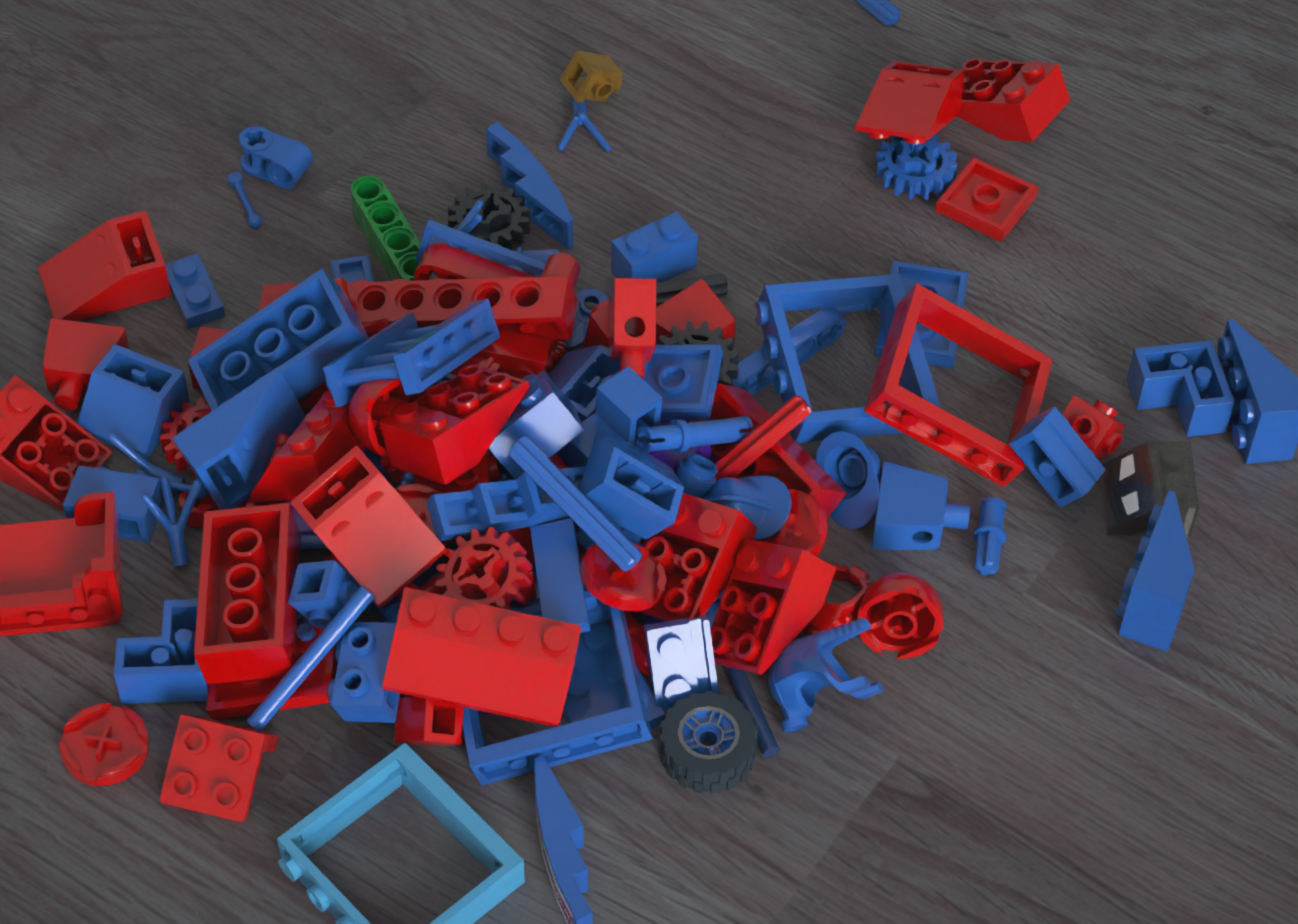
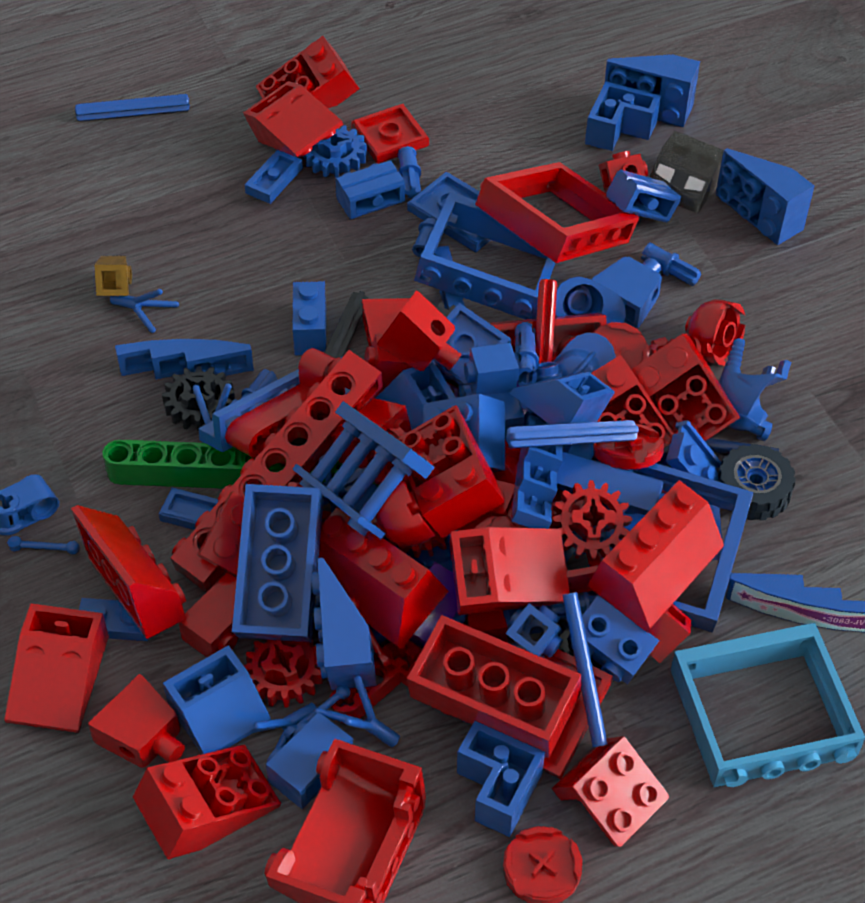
camera: 60 degrees left, 0 degrees up
none -> red slope [71,505,186,639]
none -> blue plate [245,150,303,204]
none -> blue brick [335,160,405,220]
none -> blue axle [398,146,421,199]

